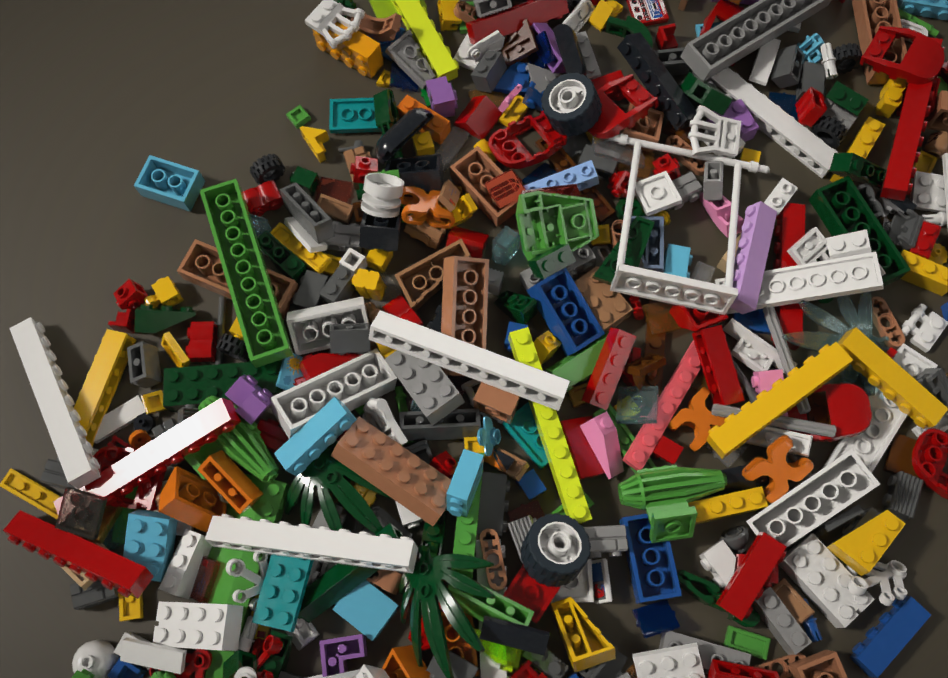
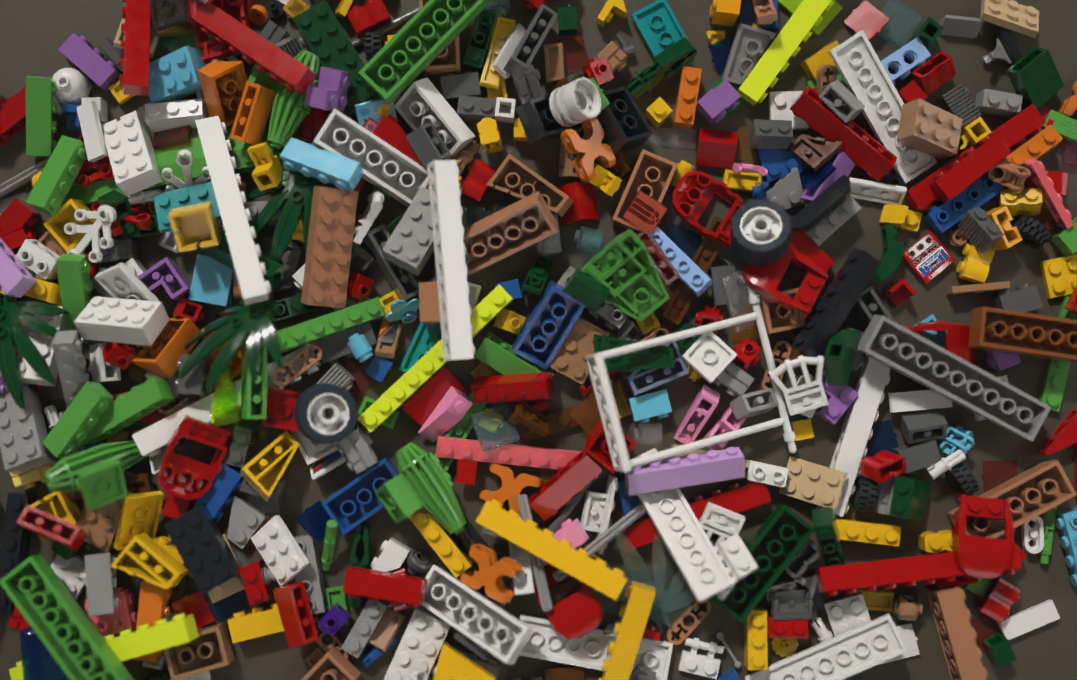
camera: 65 degrees right, 15 degrees up
black brick [375,108,434,165] -> none
medium nougat tile [438,179,461,212] -> none
medium azure brick [446,449,484,517] -> none
white piece [467,30,505,60] -> none
black tile [479,616,550,656] -> none
none -> medium lavender brick [58,33,121,92]
none -> yellow piece [168,201,222,252]
none -> red brick [173,297,205,325]
none -> yellow brick [247,142,282,191]
none -> dark purple brick [318,603,351,636]
none -> bright green piece [321,520,338,571]
none -> medium azure brick [347,333,374,363]
none -> bright pink slope [673,385,721,444]
none -> light grey hinge [716,632,742,669]
none -> tan plate [779,456,848,511]
none -> clear red piece [981,461,1018,493]

